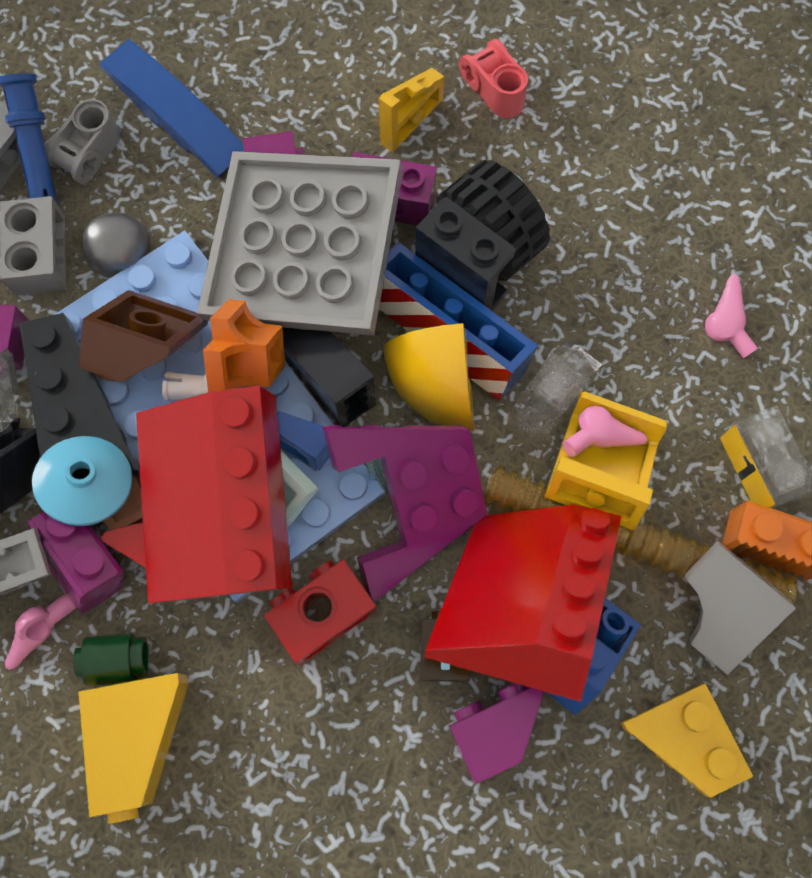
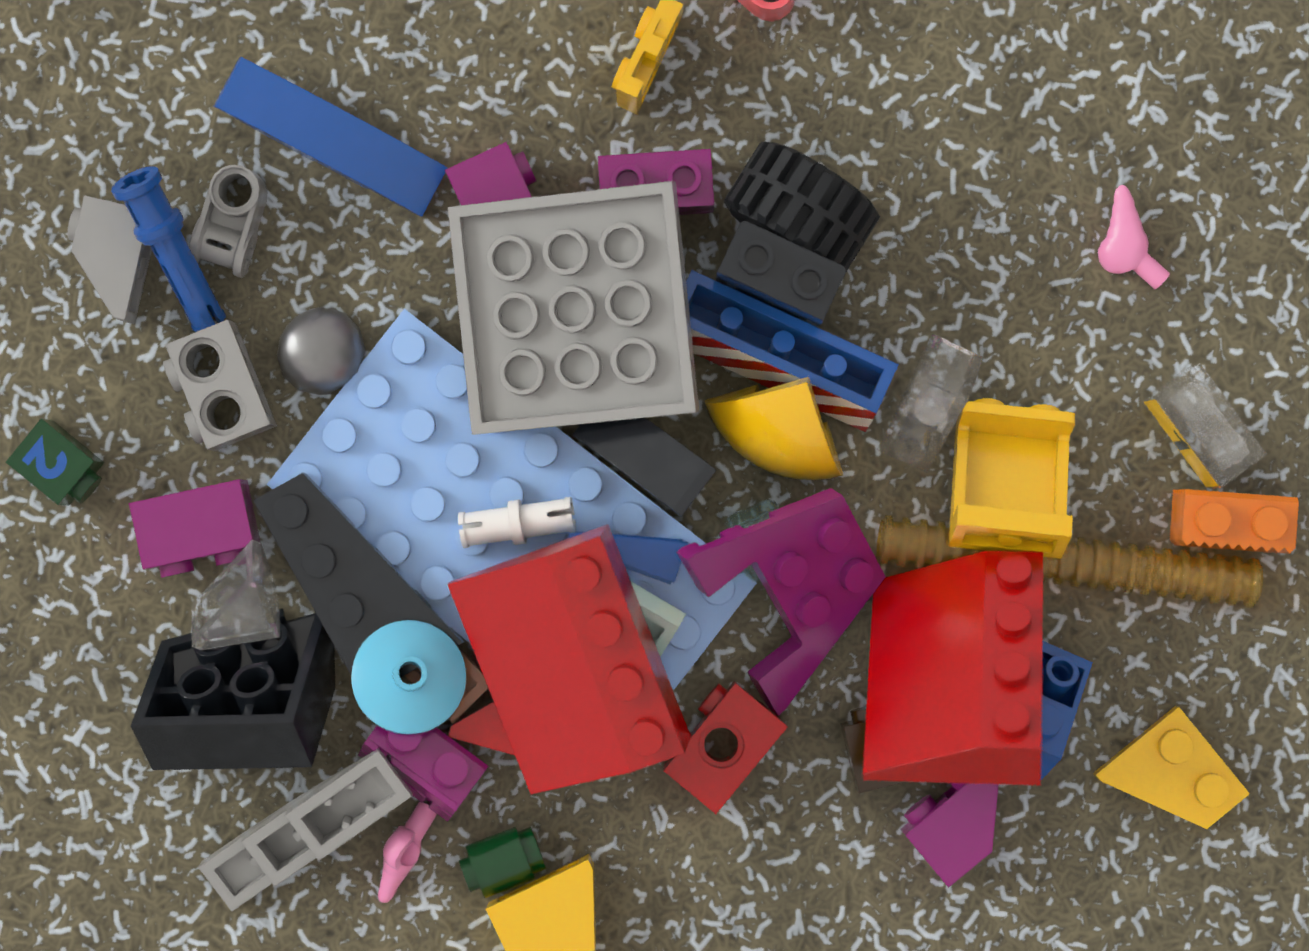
camera: 15 degrees left, 15 degrees up
reddish brown slope [79,290,208,383] -> none
orange brick [203,299,285,392] -> none
bright pink animal [563,406,648,457] -> none
light grey tile [685,541,796,675] -> none

